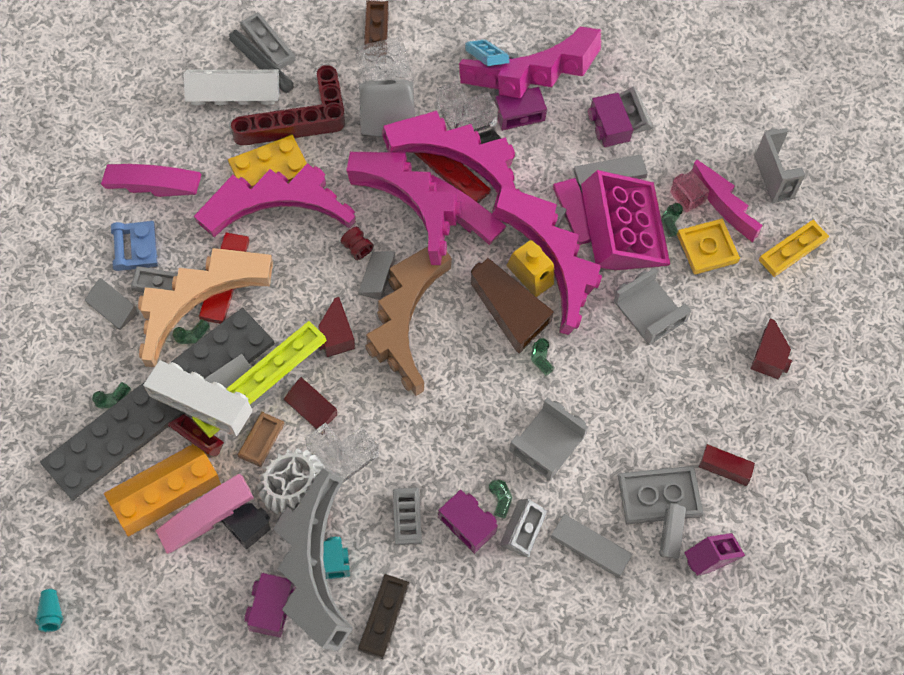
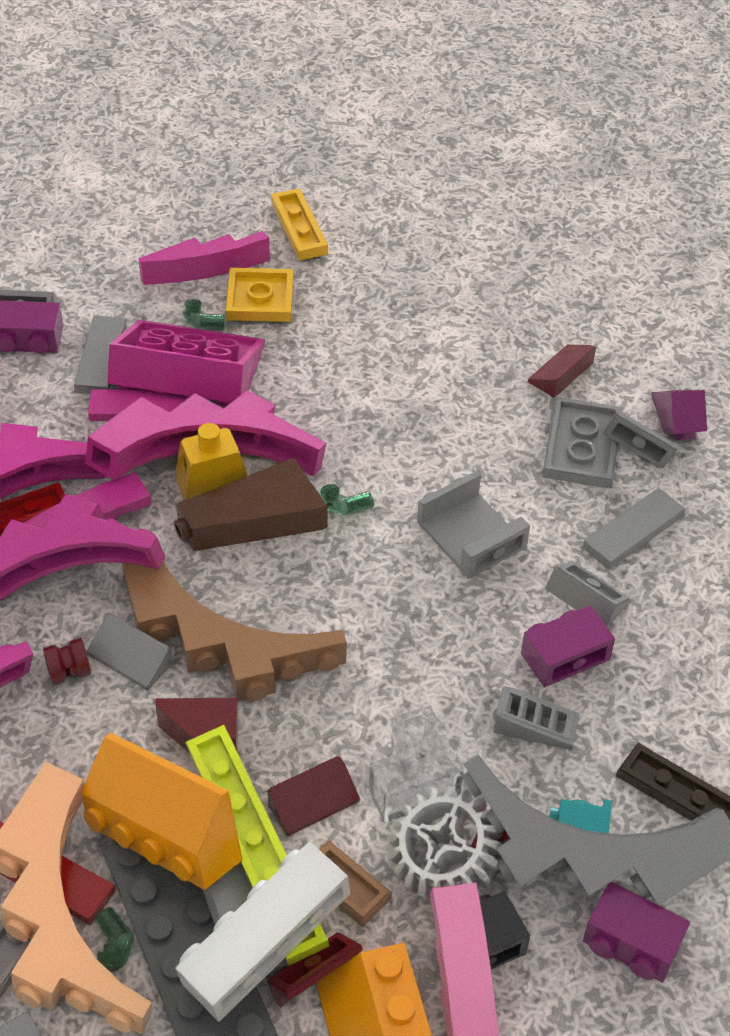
camera: 70 degrees left, 15 degrees down
clear green arm [489,479,512,519] -> none
light grey panel [614,268,691,345] -> none
clear pink brick [670,170,709,213] -> none
dark red slope [750,318,792,380] -> none
light grey panel [754,128,805,203] -> none
none -> light orange slope [81,733,243,890]

